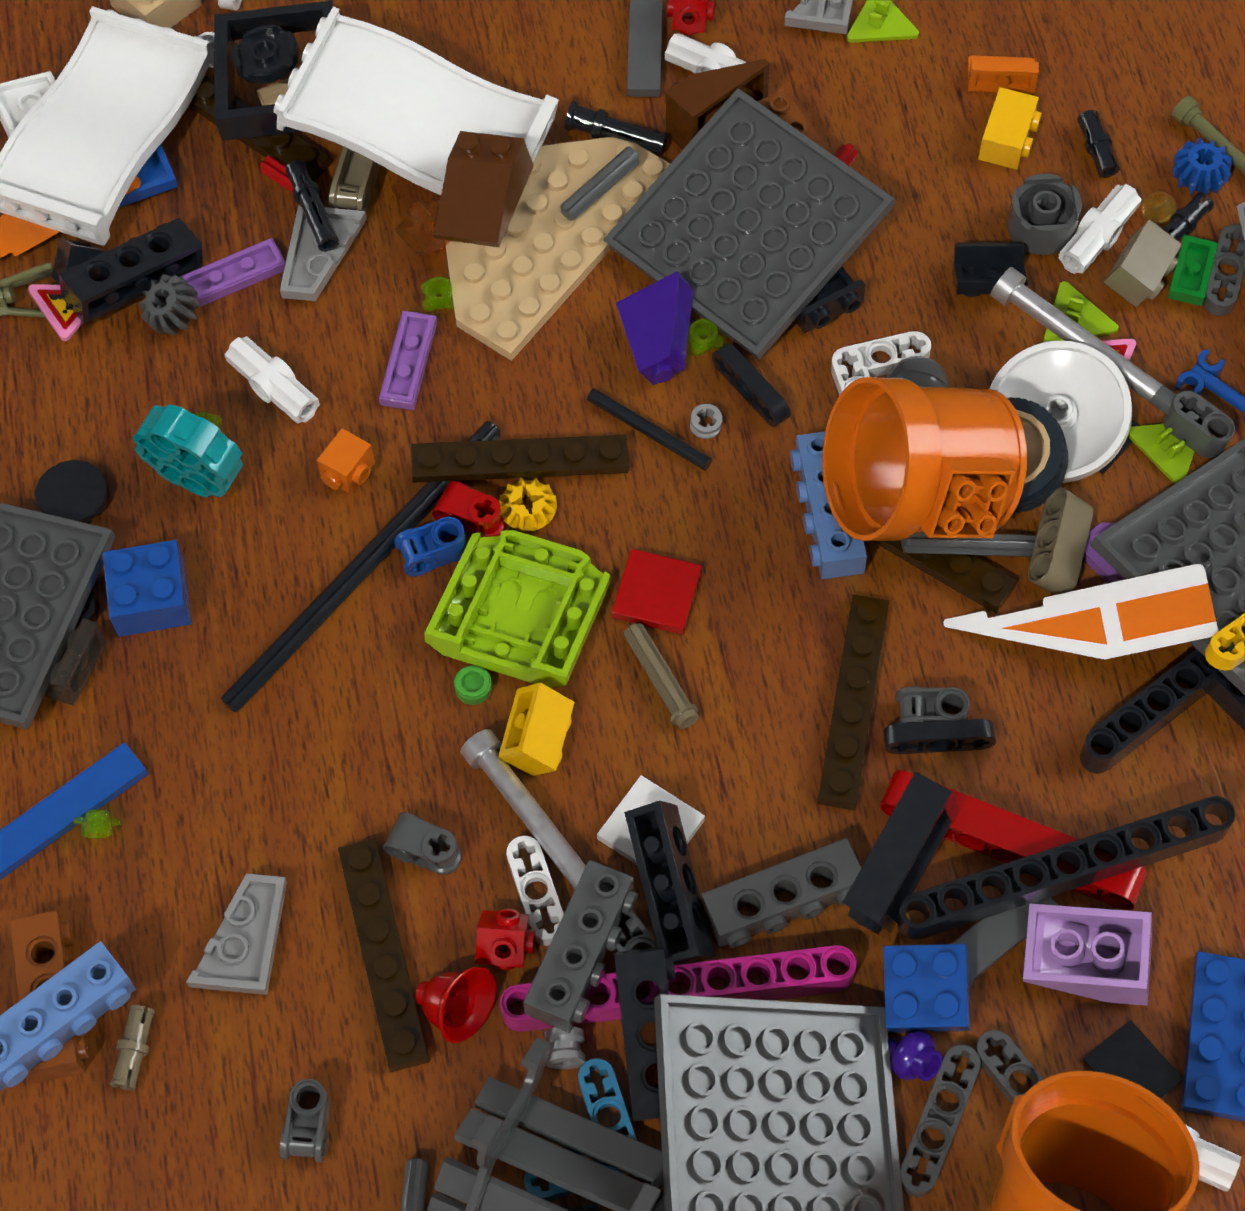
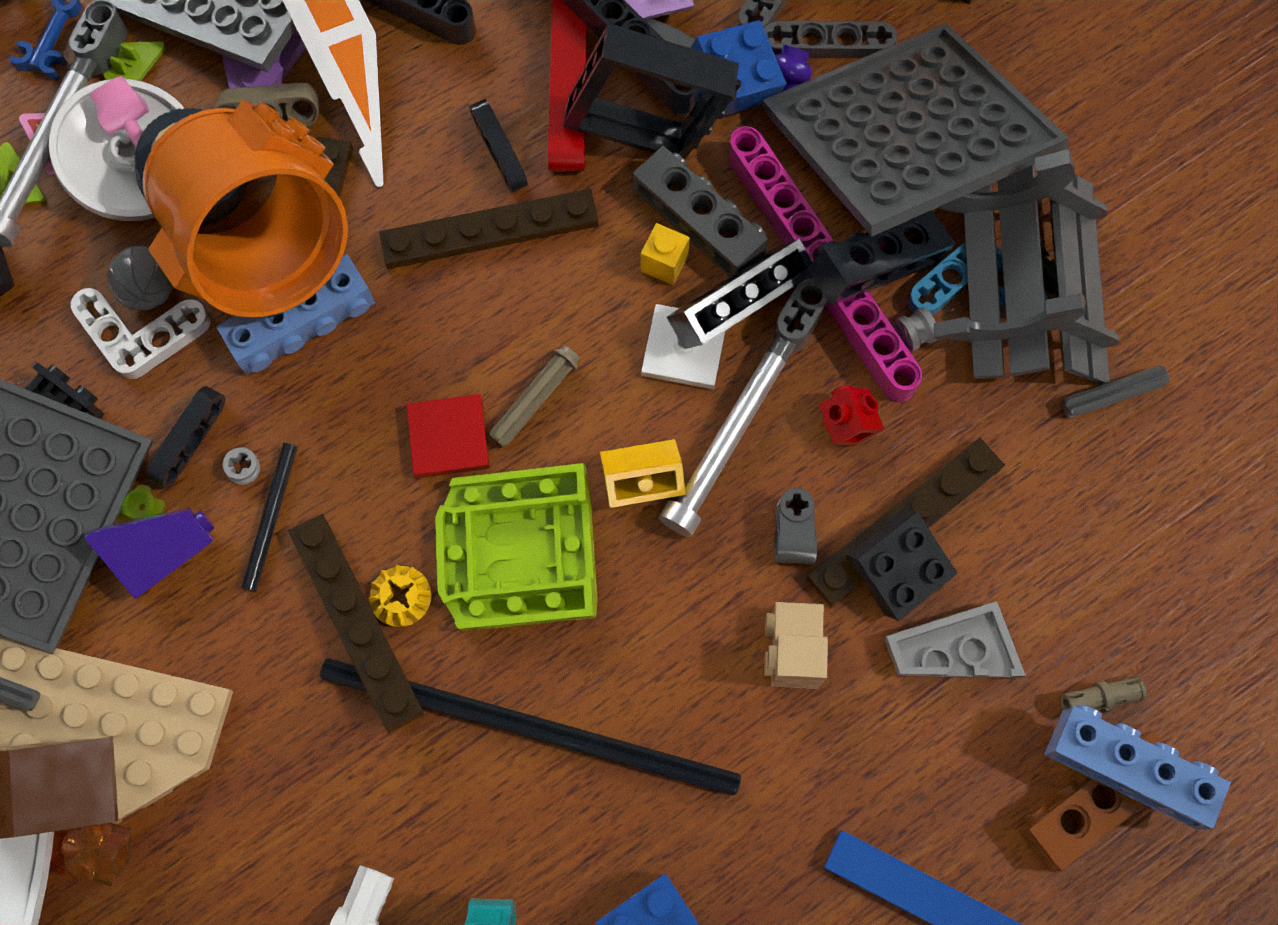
camera: 115 degrees left, 10 degrees up
clear neon green plate [73,809,121,838] -> none
dark grey piece [280,1079,331,1163] -> none
orange brick [317,428,375,494] -> none
medium lavender tile [379,311,437,410] -> none
blue piece [394,516,468,576] -> none
red hat [415,967,497,1044] -> none
clear neon green plate [421,277,454,311] -> none
red piece [432,481,505,537] -> none
bright green tile [454,665,492,705] -> none
white beam [506,836,564,946] -> none
dark grey brick [523,860,638,1033] -> none
dark grey piece [895,687,970,724] -> none
none -> bright pink piece [90,76,149,148]
none -> yellow brick [641,223,690,285]
none -> tan brick [764,602,828,689]
none -> black brick [845,508,958,621]

